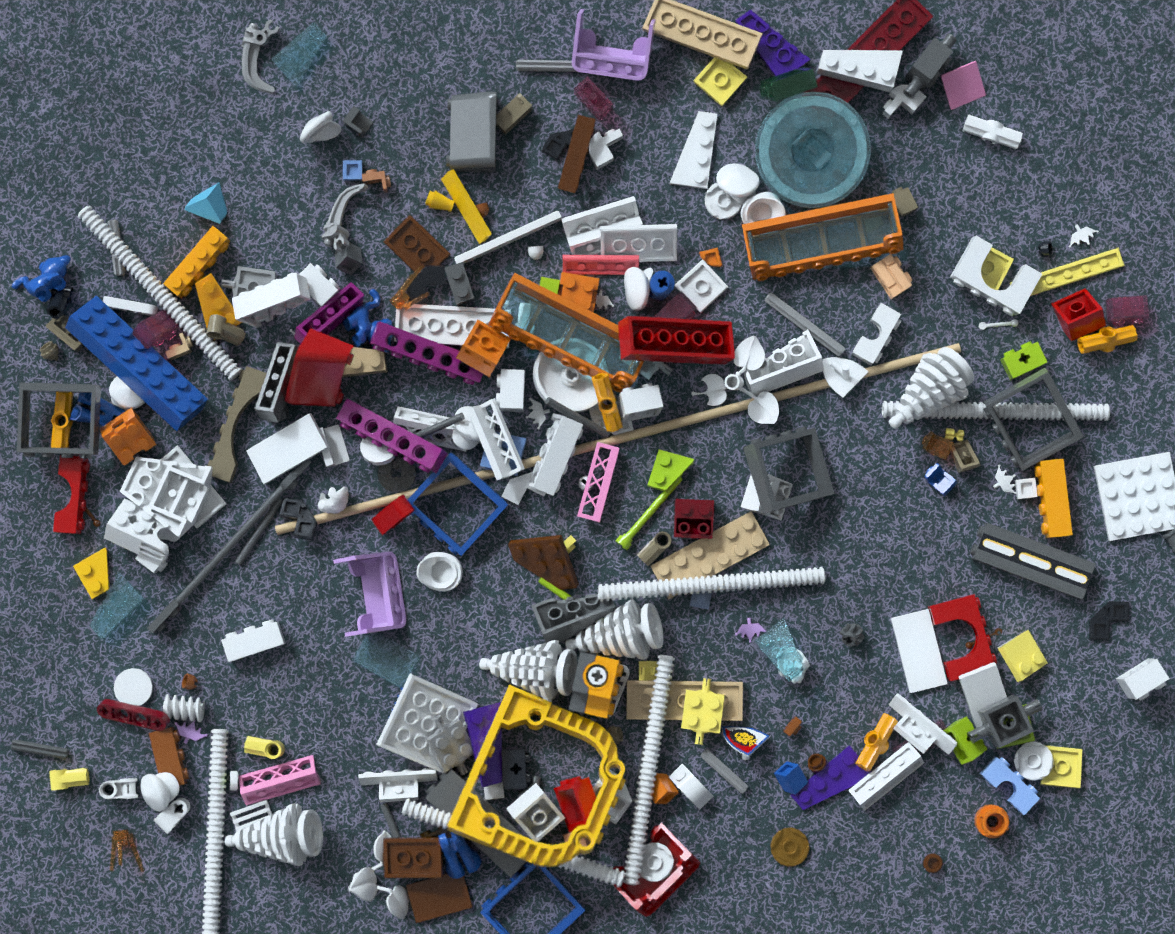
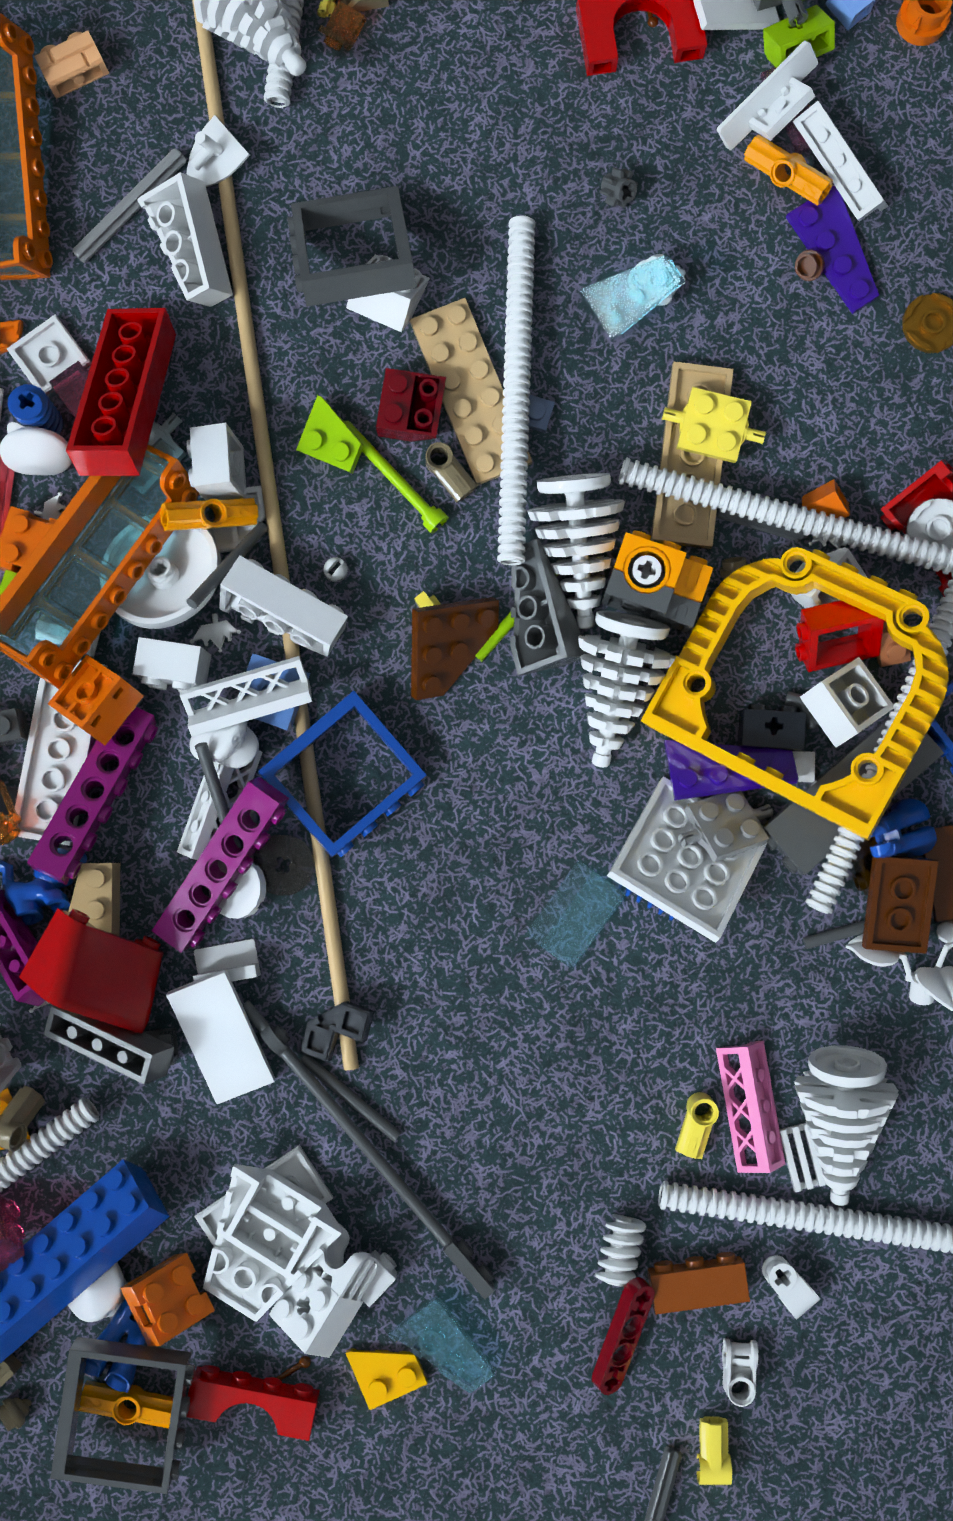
camera: 80 degrees left, 0 degrees up
clear orange plant [110,829,144,872] -> none
white tile [114,668,153,706] -> none
white piece [140,772,179,811] -> none
tan bracket [166,333,193,360] -> none
lavender piece [175,720,208,744] -> none
dark orange hinge [182,673,198,690] -> none
dark tan arch [207,366,267,483] -> none
white brick [221,619,286,662] -> none
white tile [230,771,238,791] -> none
white hair [318,486,349,514] -> none
lavender windscreen [334,552,406,637] -> none
white bracket [359,768,437,802] -> none
red beam [371,494,415,536] -> none
white piece [417,552,463,592] -> none
white tile [501,472,546,505] -> none
bright pink fence [577,442,620,523] -> none
light yellow tile [639,661,658,680] -> none
white brick [669,764,713,810] -> none
white plant [692,336,779,424] -> none
light grey axle [701,749,748,794] -> none
shield [722,726,770,760] -> none
lavender piece [735,618,768,643] -> none
blue panel [774,761,808,794] -> none
dark orange plate [783,716,802,736] -> none
white arch [851,303,901,365] -> none
white tile [891,609,947,693] -> none
bracket [924,463,957,497] -> none

